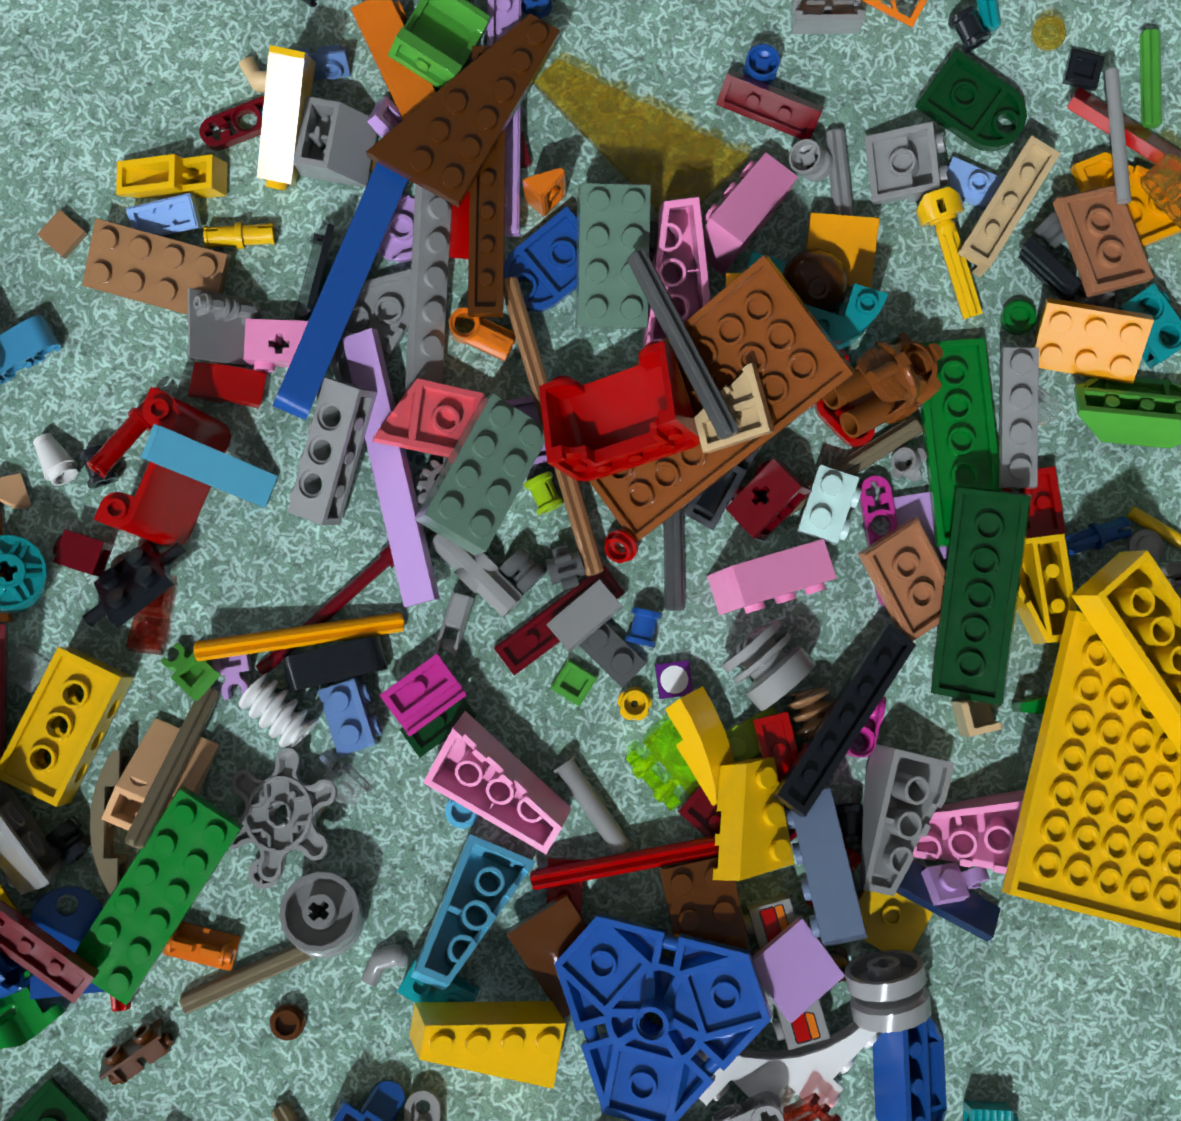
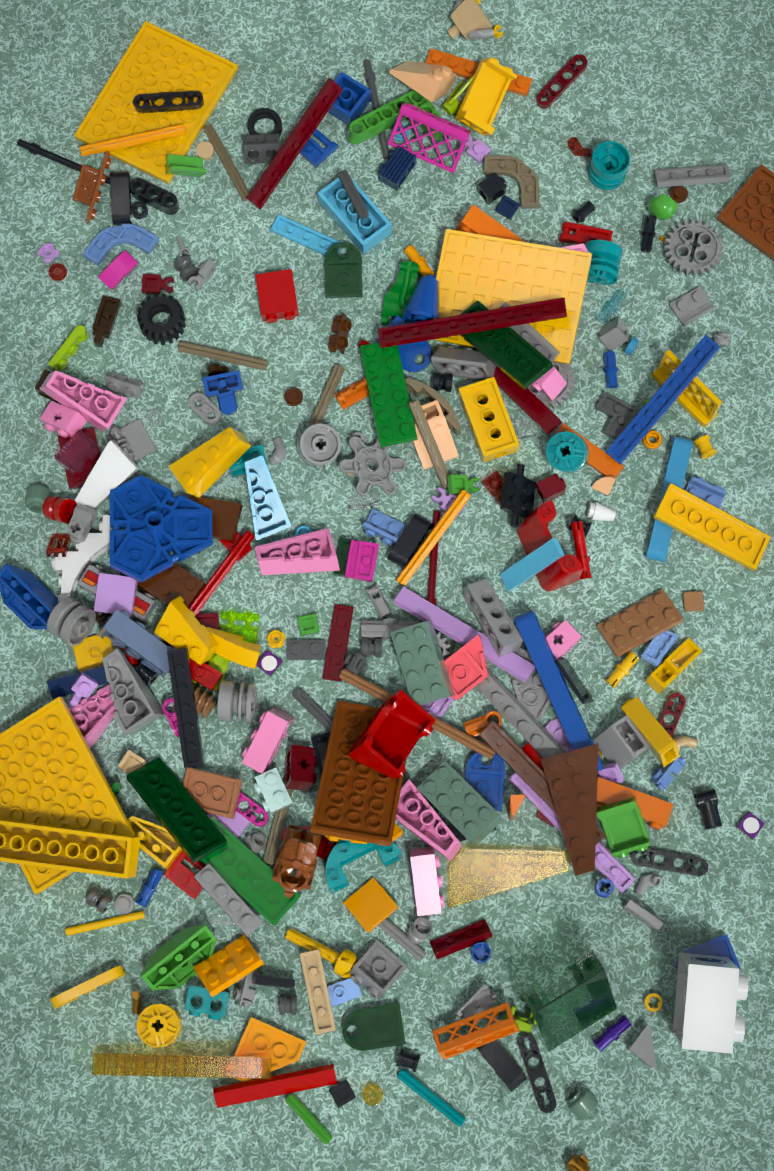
camera: 140 degrees right, 10 degrees down
light grey hinge [188,288,261,366] -> none
red slope [188,362,267,409] -> none
white piece [239,673,319,748] -> none
lime bush [523,472,565,516] -> none
light grey tile [546,579,623,652] -> none
light grey pin [552,755,632,855] -> none
red plate [604,529,638,563] -> none
blue bush [625,607,662,648] -> none
dark grey axle [627,250,739,440] -> none
tan wing [694,363,775,453] -> none
reddish brown cylinder [782,248,849,313] -> none
green tile [1000,300,1037,335] -> none
nougat tile [1053,184,1154,297] -> none
light grey bar [1104,68,1131,205] -> none

